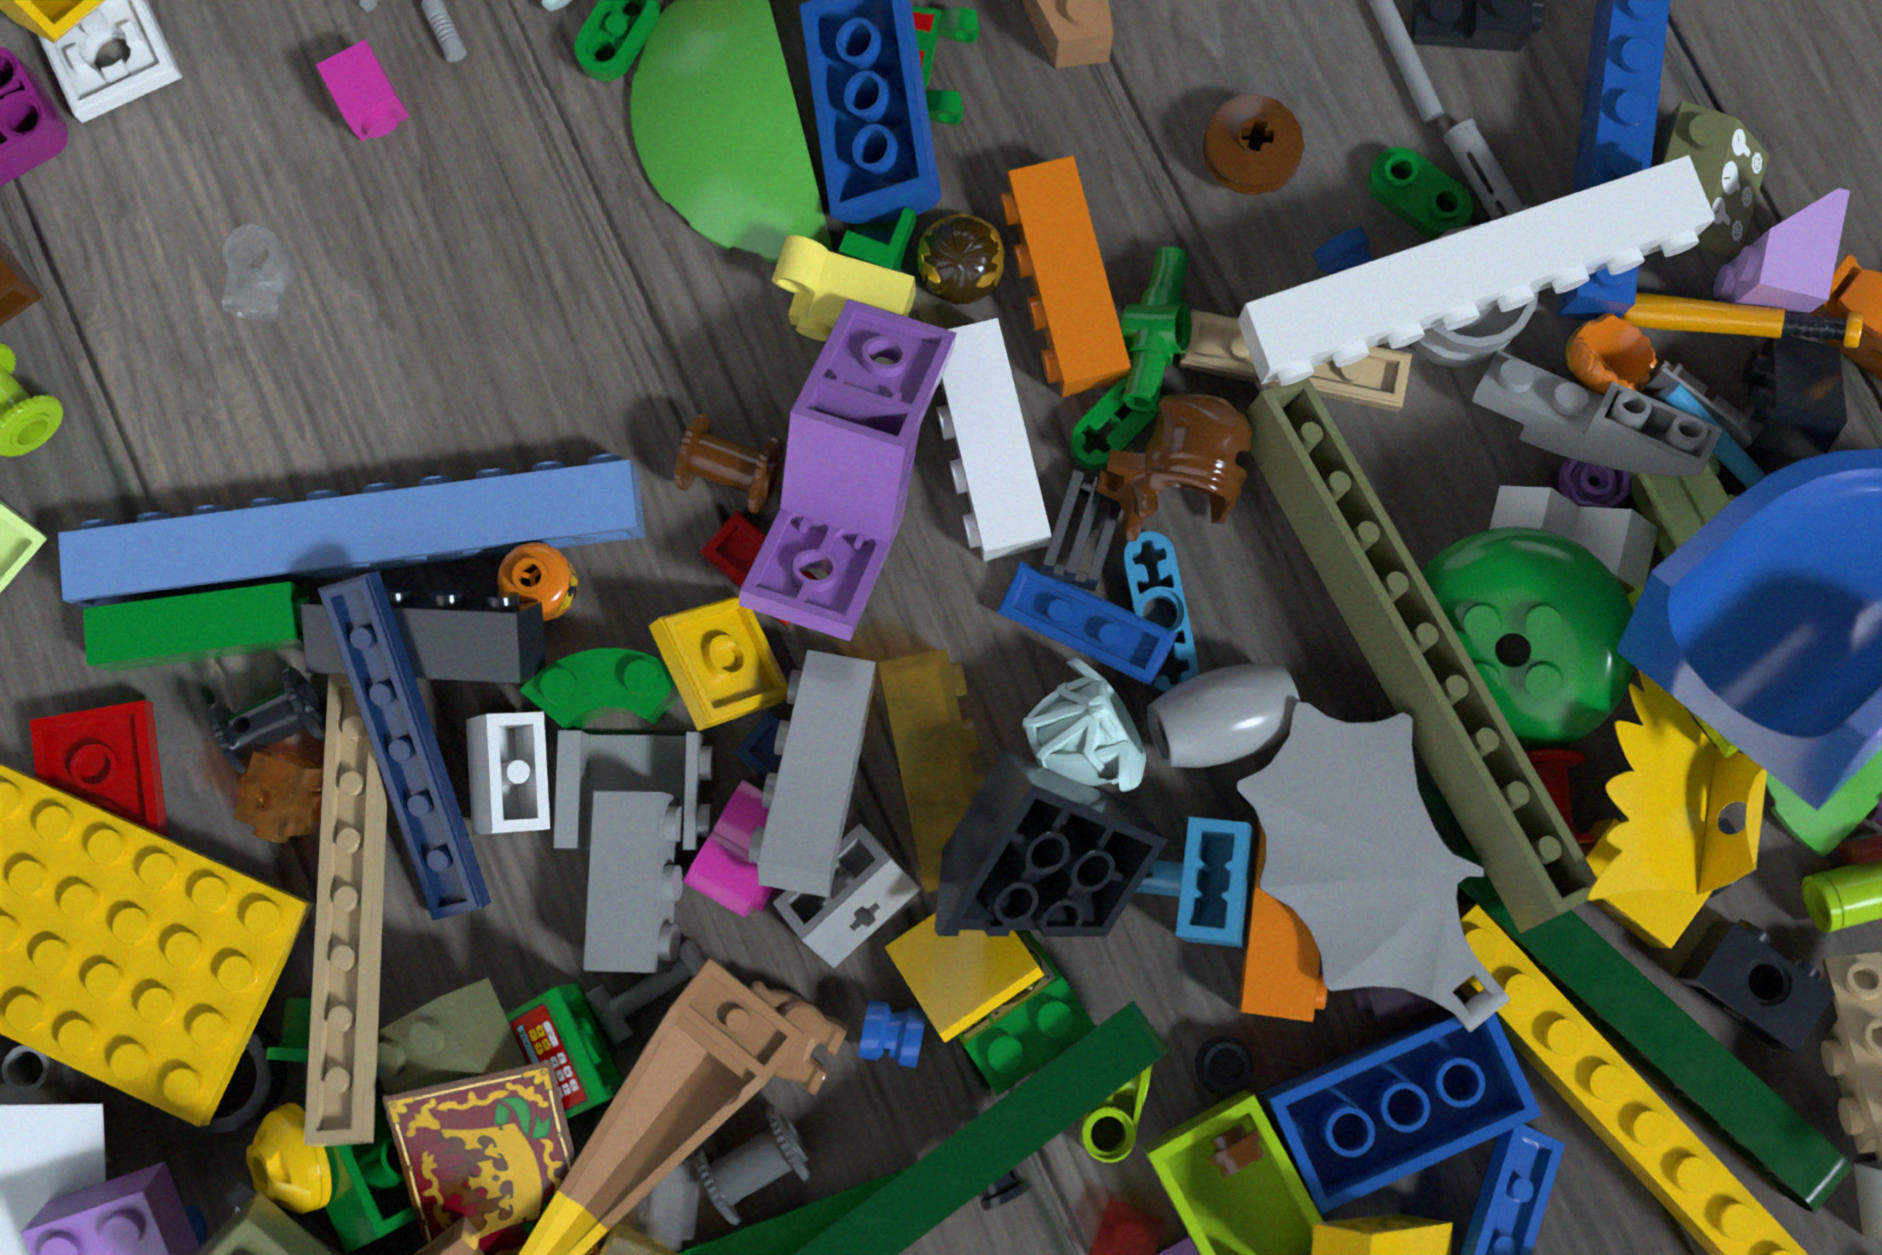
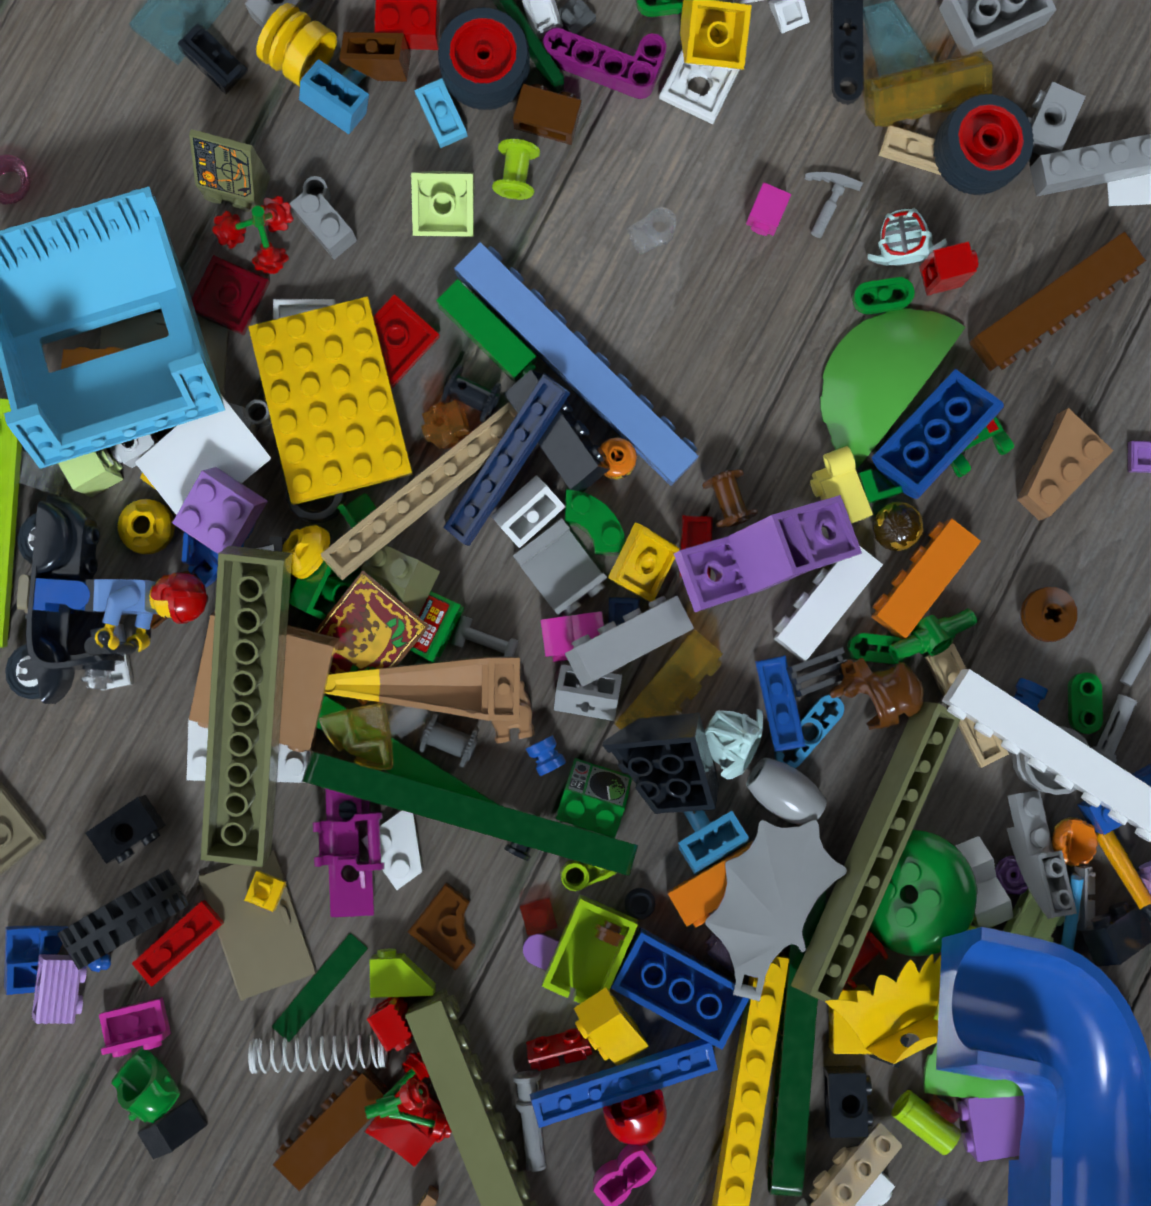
camera: 45 degrees right, 5 degrees up
light grey brick [583,791,684,973] -> none
yellow tile [885,912,1044,1043] -> none

